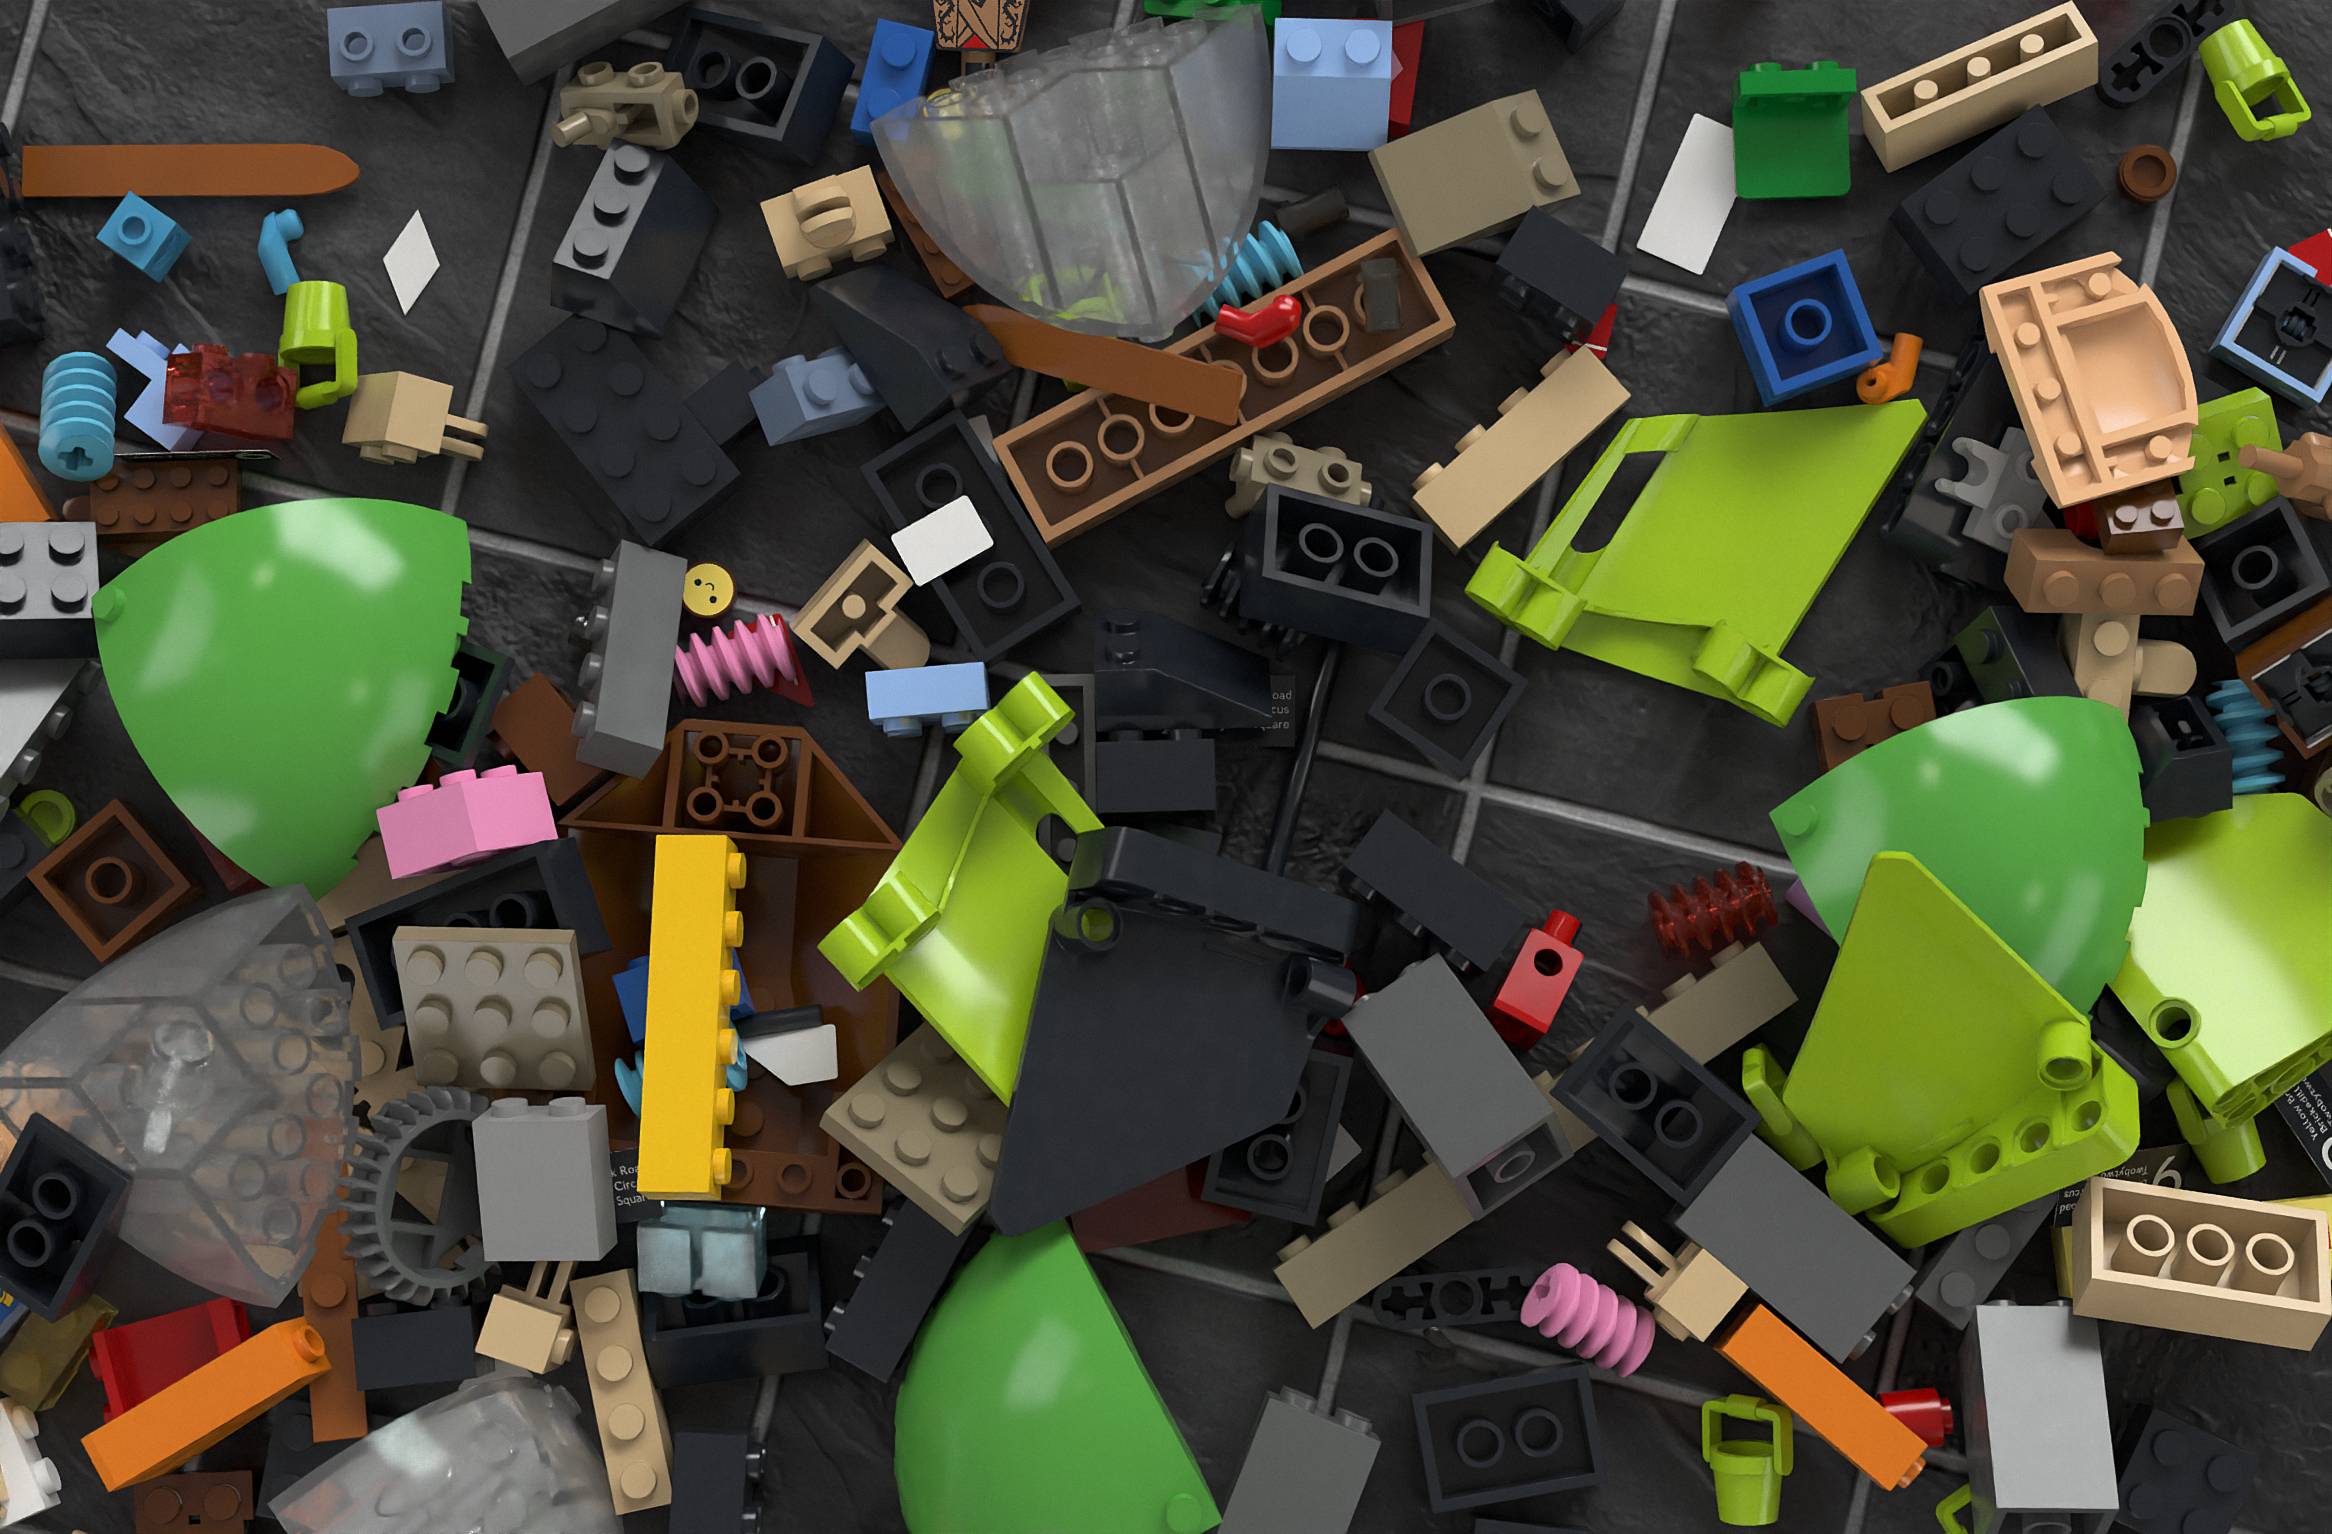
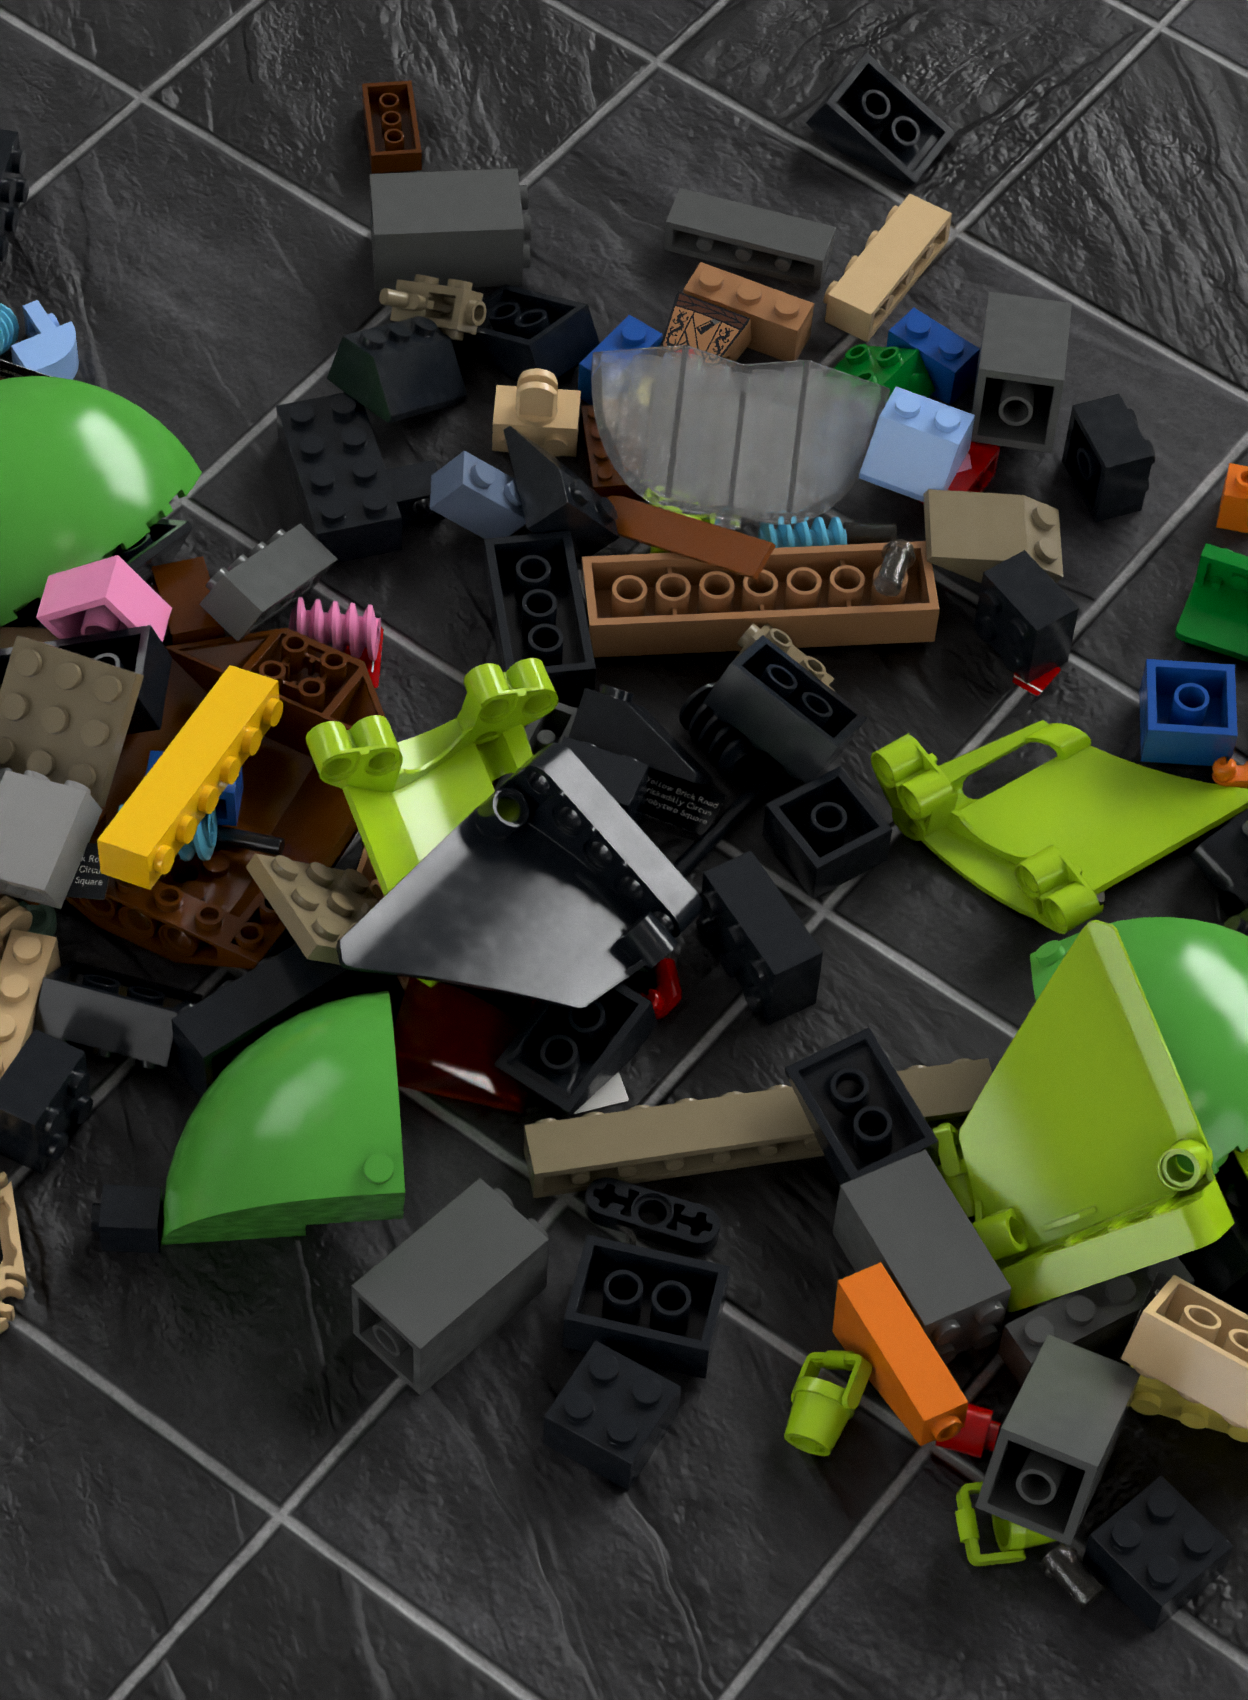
camera: 20 degrees right, 30 degrees down
dark orange piece [22,144,361,198] -> none
dark azure brick [96,191,193,284] -> none
clear red brick [162,343,298,441] -> none
dark azure arm [257,209,304,295] -> none
lime piece [278,281,358,410] -> none
sand blue brick [327,1,455,97] -> none
tan brick [342,371,489,465] -> none
white sticker [383,210,440,315] -> none
clear light blue piece [637,1201,767,1301] -> none
light yellow tile [682,561,738,620] -> none
white sticker [741,1024,838,1086] -> none
tan brick [789,538,931,670] -> none
light blue piece [865,662,991,738] -> none
white sticker [891,496,993,586] -> none
red arm [1213,294,1302,348] -> none
dark grey brick [1341,952,1574,1222] -> none
tan brick [1409,344,1631,556] -> none
red torso [1483,909,1584,1052] -> none
bright pink piece [1520,1263,1655,1378] -> none
tan brick [1606,1220,1749,1342] -> none
white sticker [1637,113,1737,275] -> none
clear red piece [1647,860,1778,959] -> none

